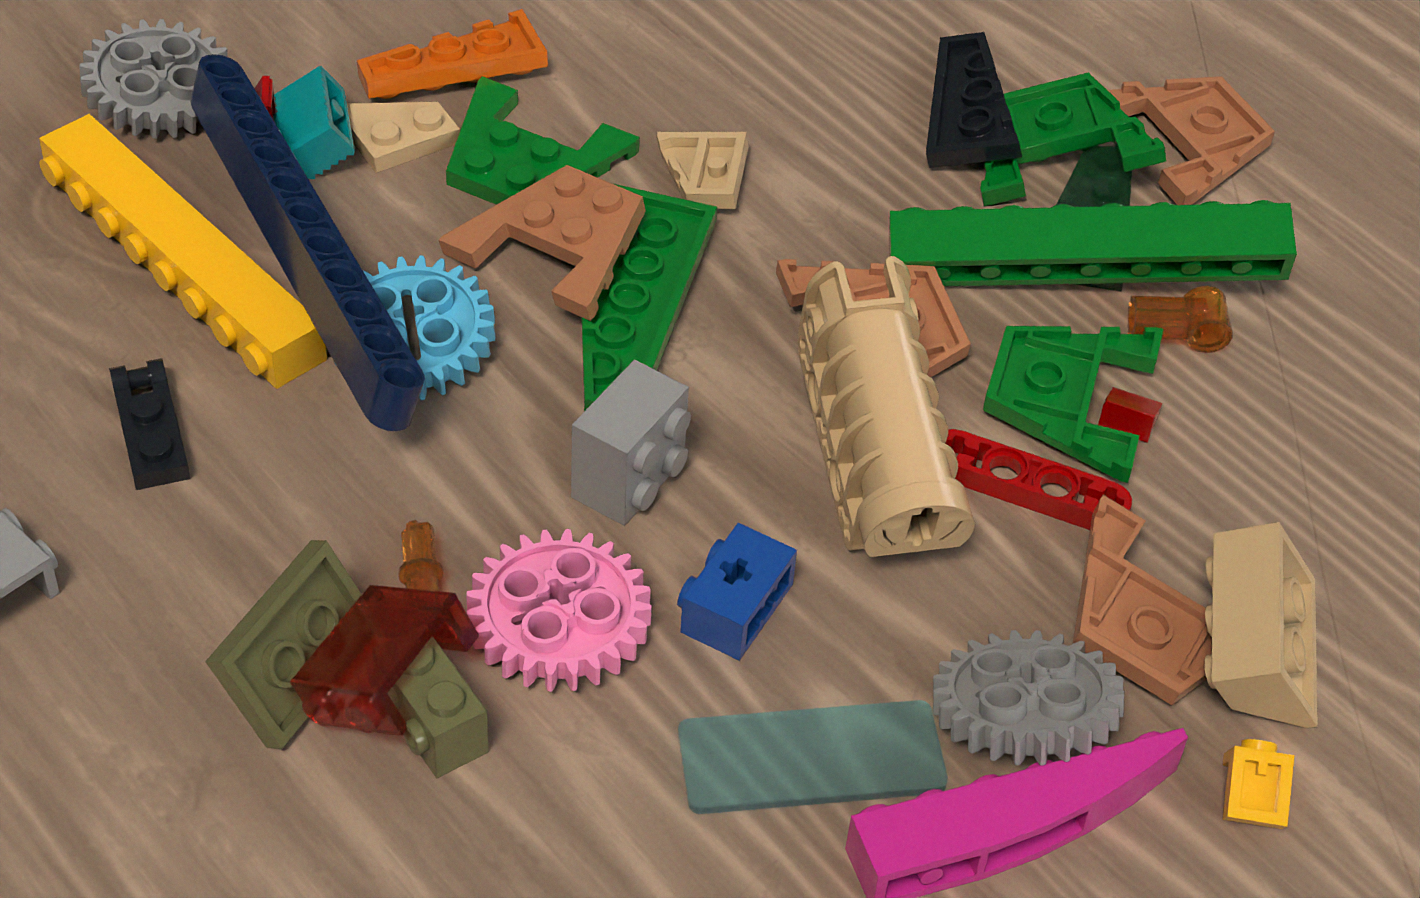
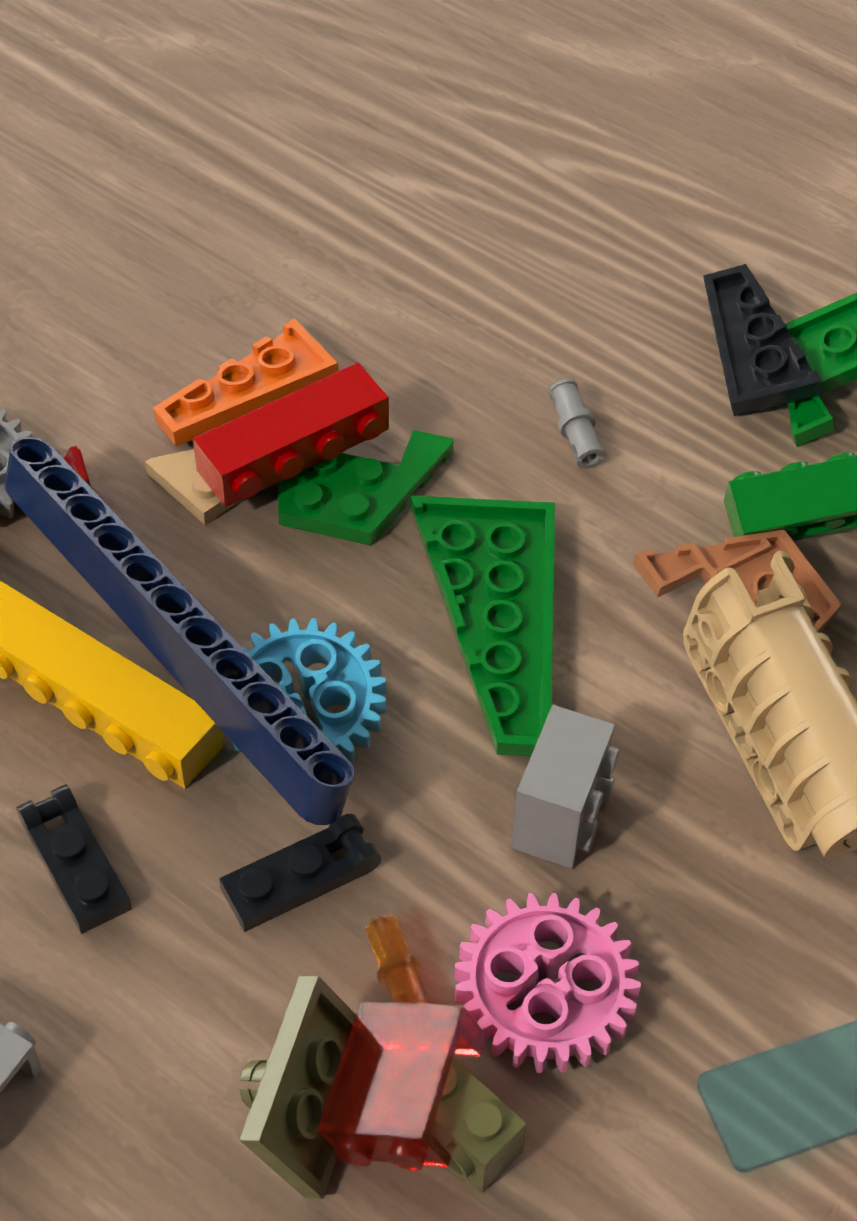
camera: 10 degrees left, 5 degrees up
teal brick [273,66,355,179] -> none
nougat wing [439,165,646,321] -> none
tan wing [656,132,749,209] -> none
blue brick [677,523,797,661] -> none
none -> red brick [193,362,389,507]
none -> black plate [219,813,382,932]
none -> light grey pin [548,378,606,469]

